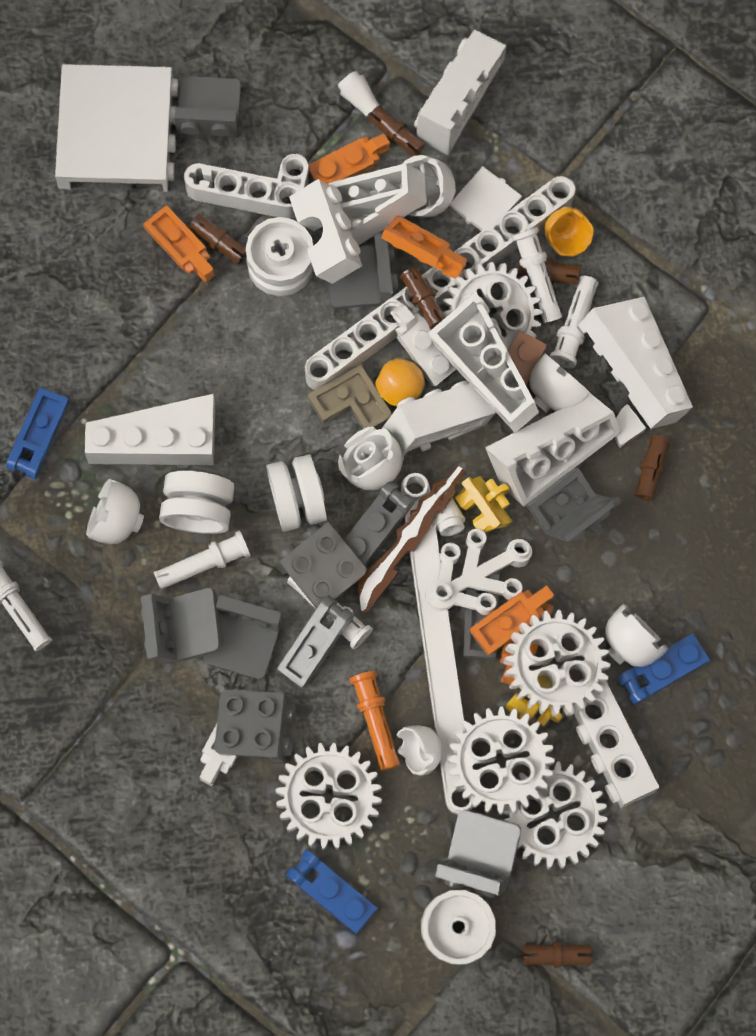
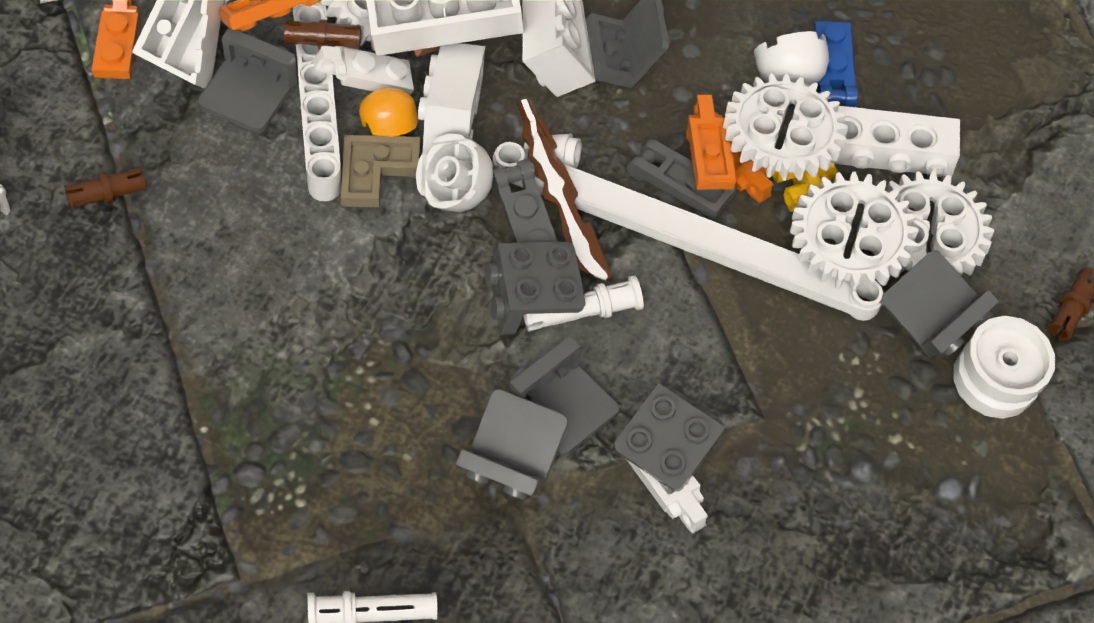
camera: 60 degrees left, 15 degrees down
blue plate [6,388,70,480] -> none
white wedge [85,394,215,465] -> none
white cylinder [86,479,144,544] -> none
orange hinge [143,205,215,283] -> none
white pin [154,530,251,590] -> none
white wheel [159,471,234,534] -> none
white beam [184,154,308,219] -> none
white wheel [246,217,314,296] -> none
white wheel [266,454,327,532] -> none
white gear [276,743,382,850] -> none
plate [277,595,355,688] -> none
blue plate [285,849,377,935] -> none
white arch [289,179,362,284] -> none
orange pin [349,671,400,771] -> none
white hair [397,725,442,775] -> none
white plant [425,529,532,615] -> none
yellow hips [455,476,513,533] -> none

